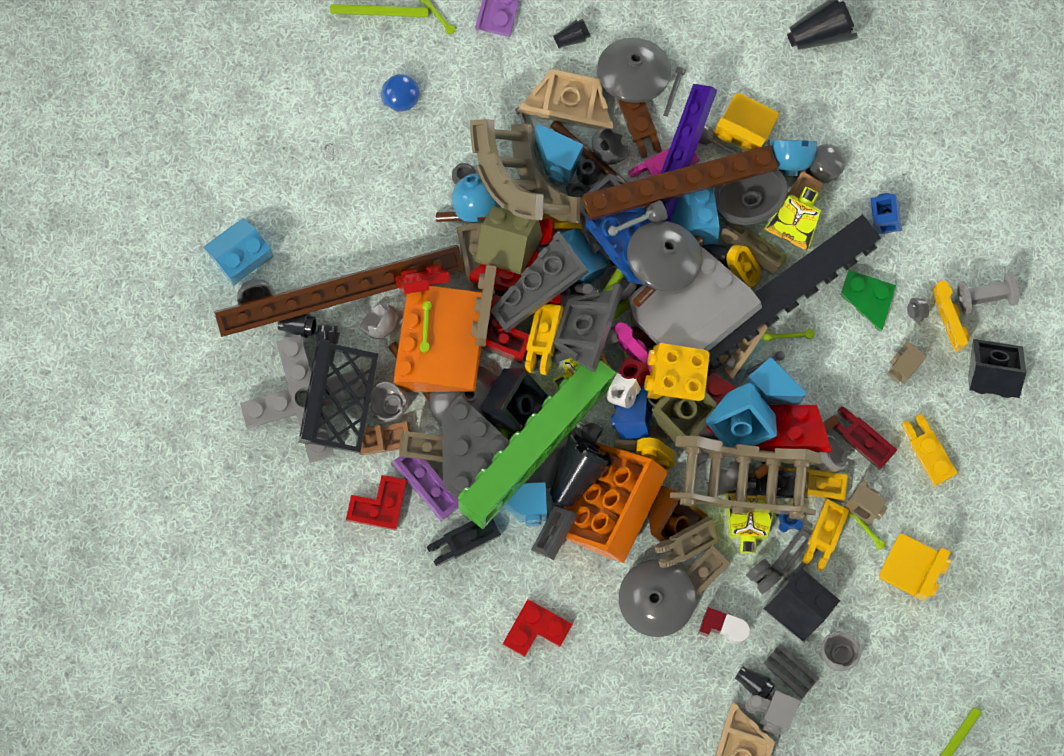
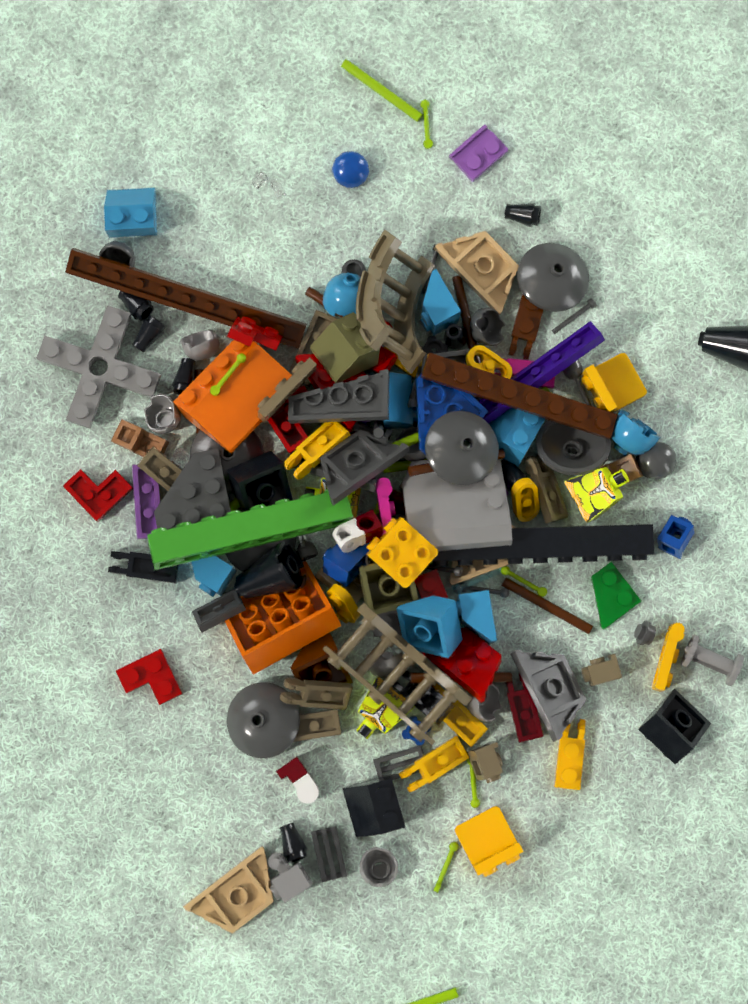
camera: 40 degrees right, 5 degrees up
black fence [298,339,379,453] -> none
hinge [608,200,668,236] -> none
dark grey wheel [746,559,782,594] -> none
none -> black cone [172,358,196,395]
none -> lime hinge [433,842,459,893]
none -> yellow plate [465,345,512,379]
none -> reddish brown bar [501,577,593,634]
none -> dark grey wing [510,650,586,742]

